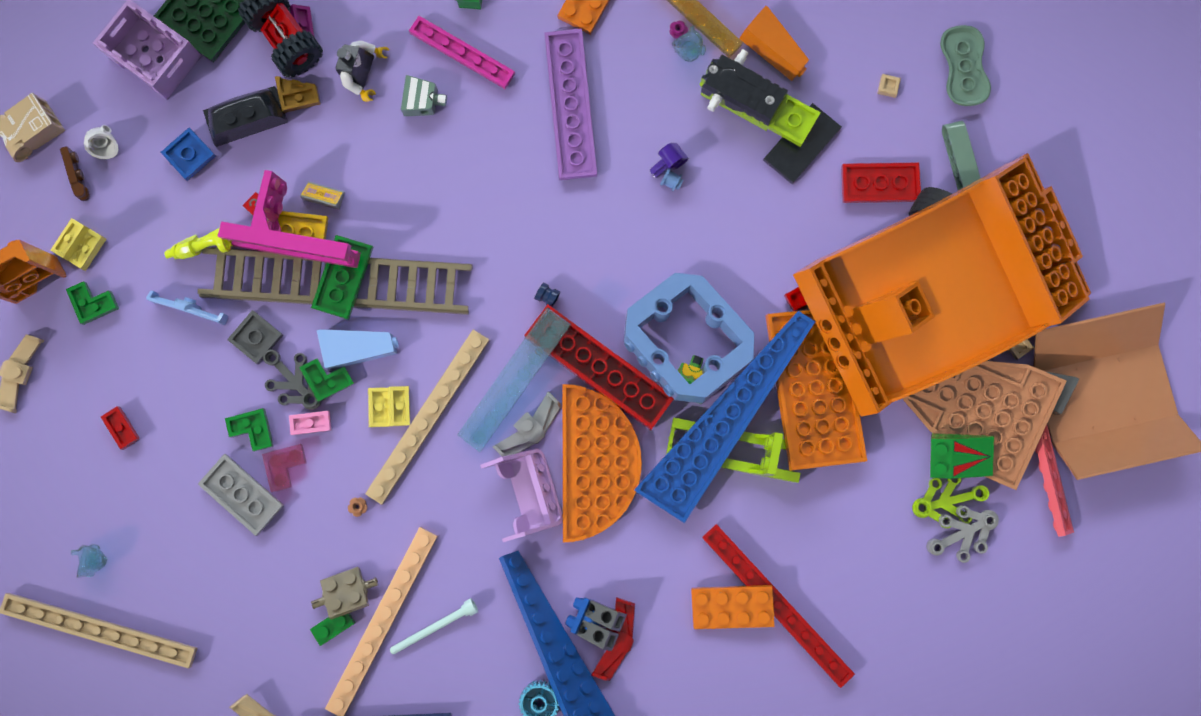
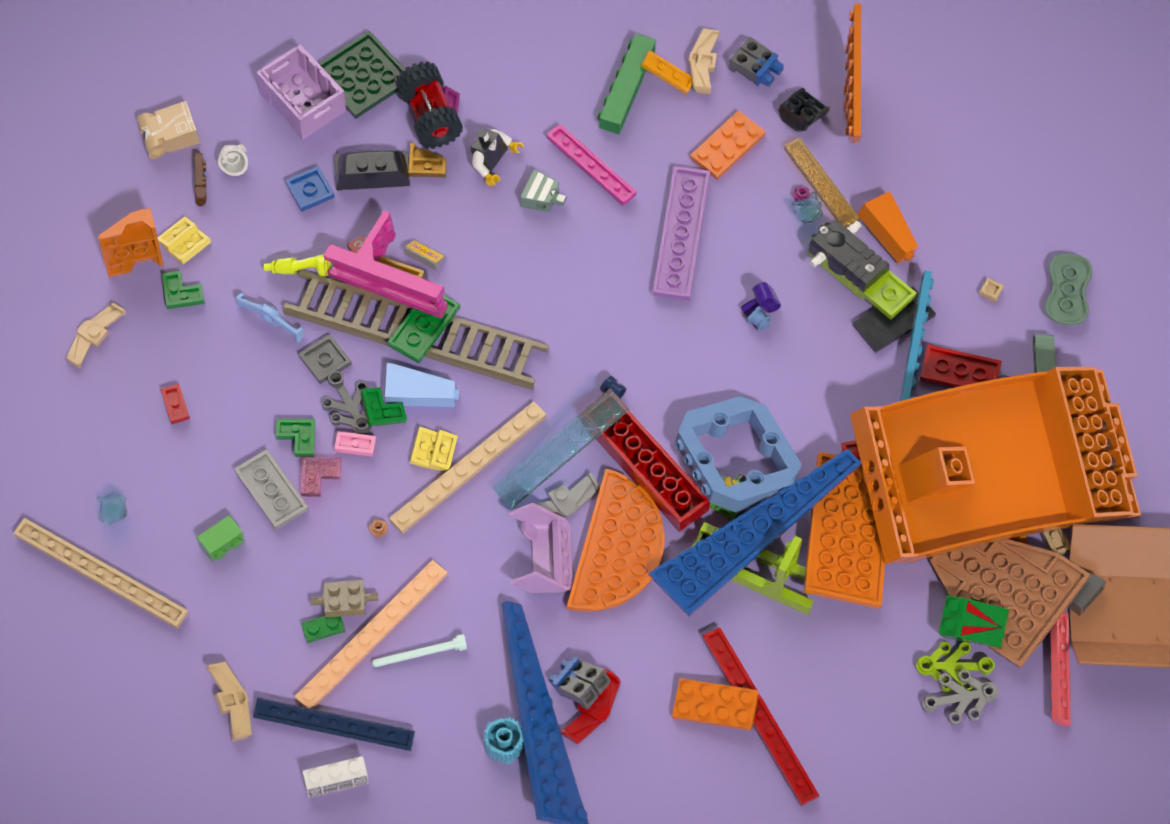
camera: 10 degrees right, 20 degrees down
none -> bright green brick [197,515,244,562]
none -> dark azure plate [899,270,934,401]

